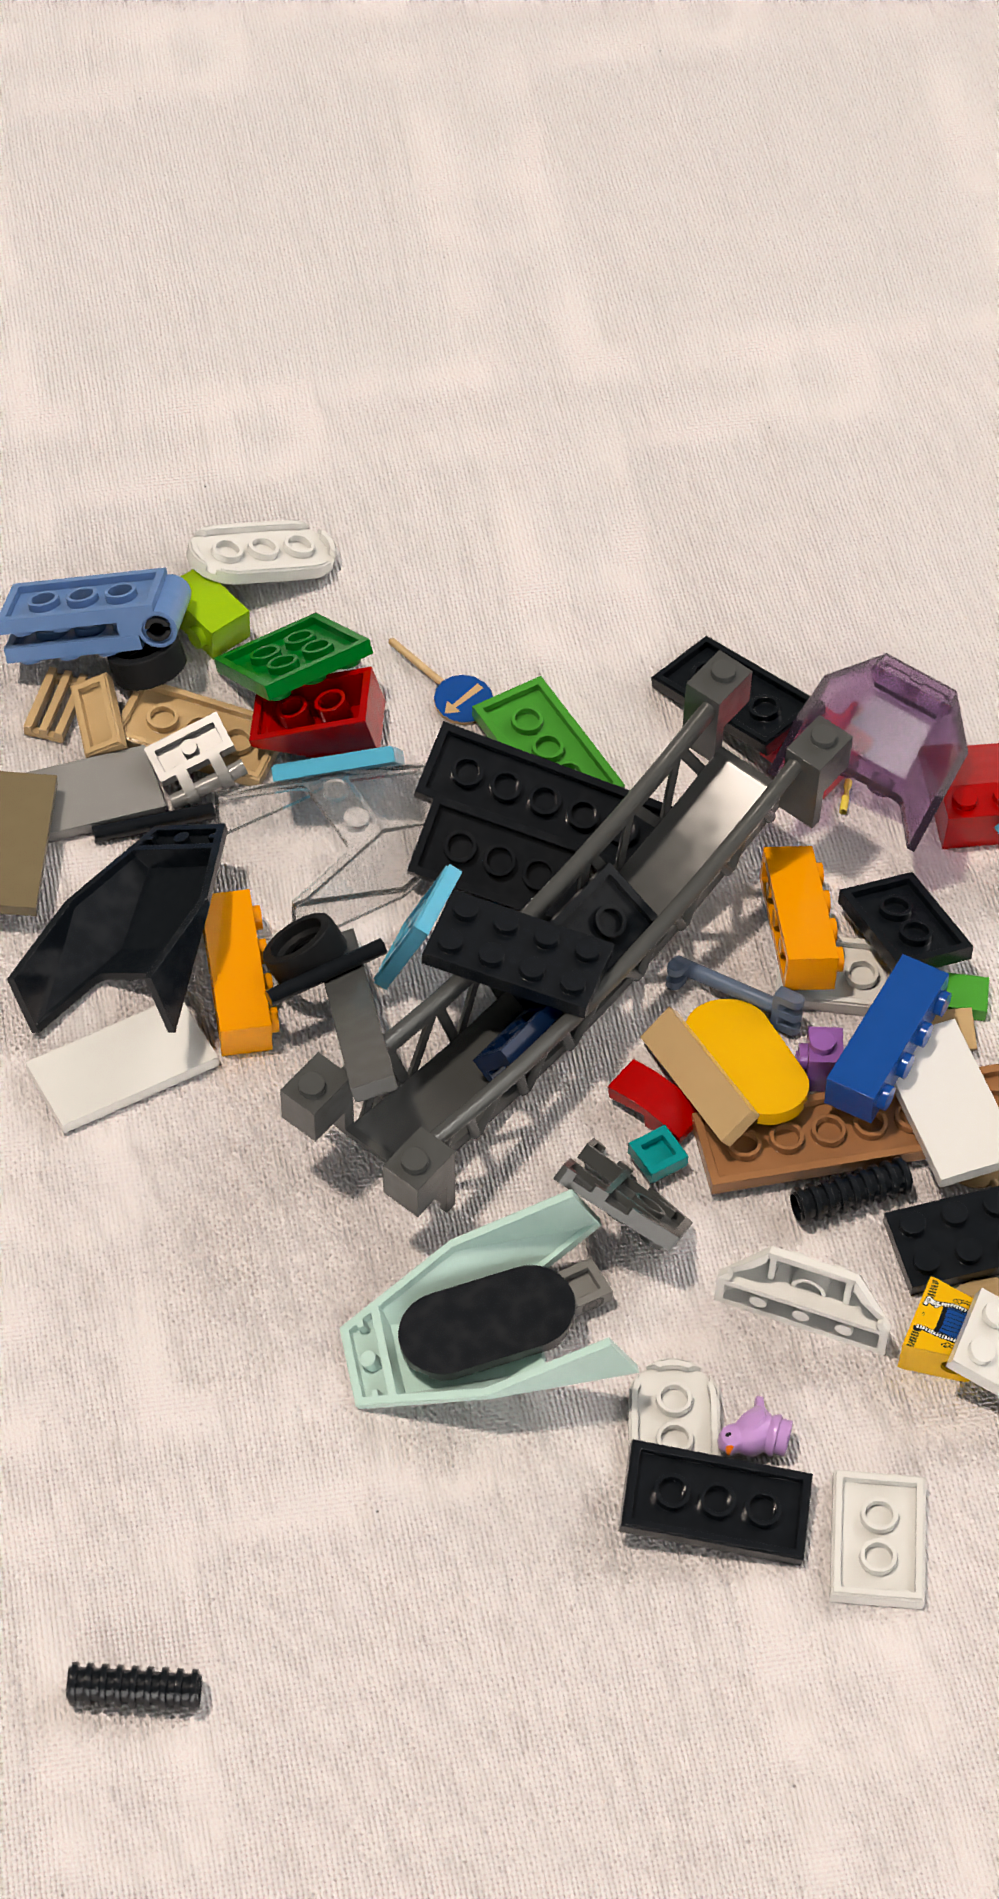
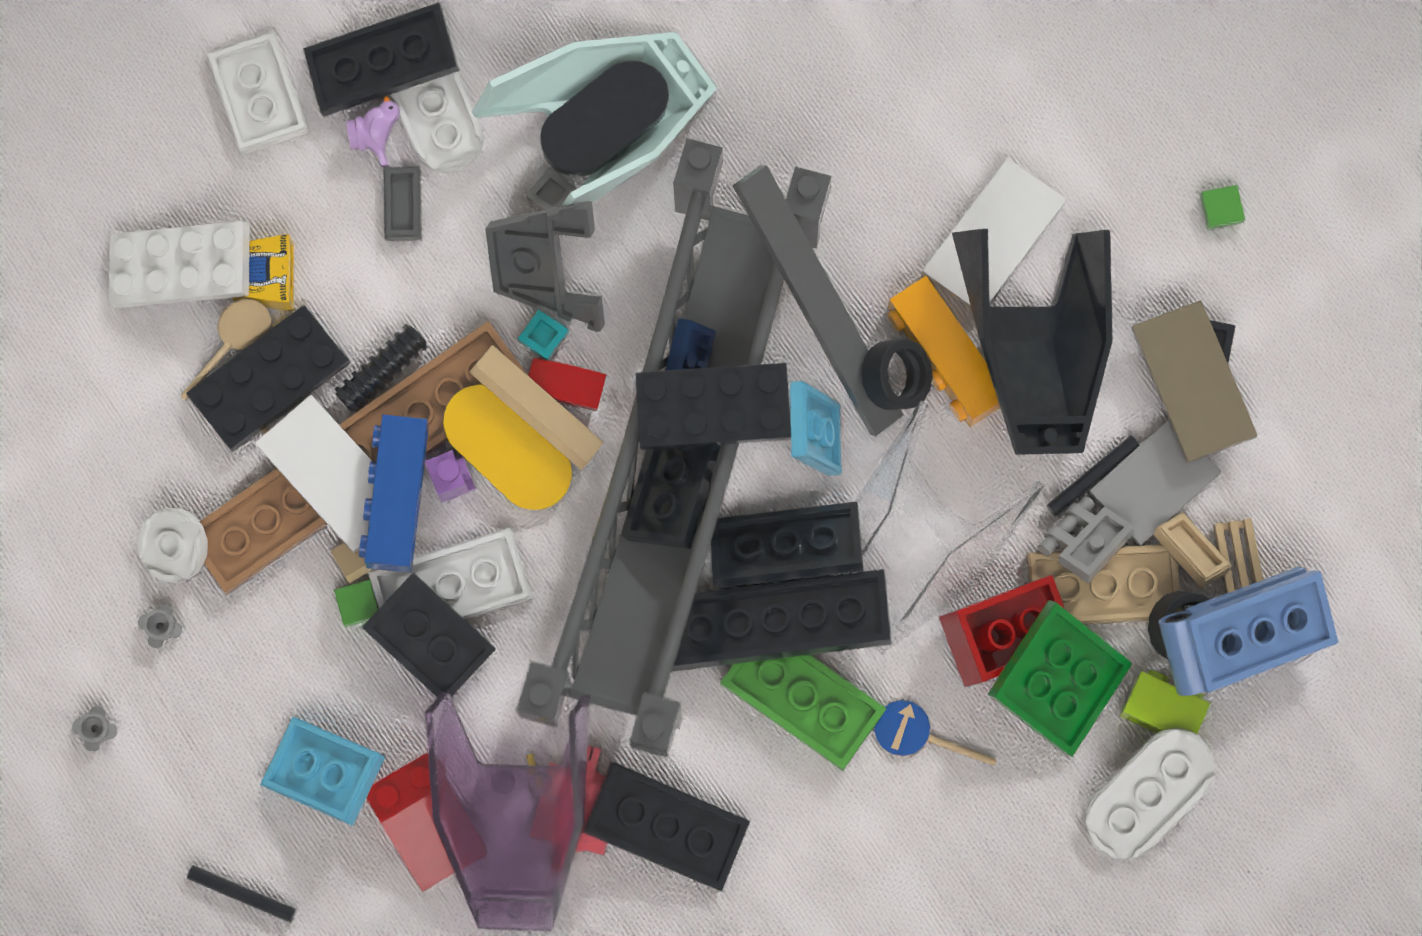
camera: 160 degrees right, 25 degrees up
black bar [265,938,387,1006] -> none
medium azure tile [271,746,405,784] -> none
sand blue hinge [665,955,805,1036] -> none
white wedge [714,1246,892,1356] -> none
light orange brick [759,846,844,990] -> none
none -> dark grey tile [383,166,422,241]

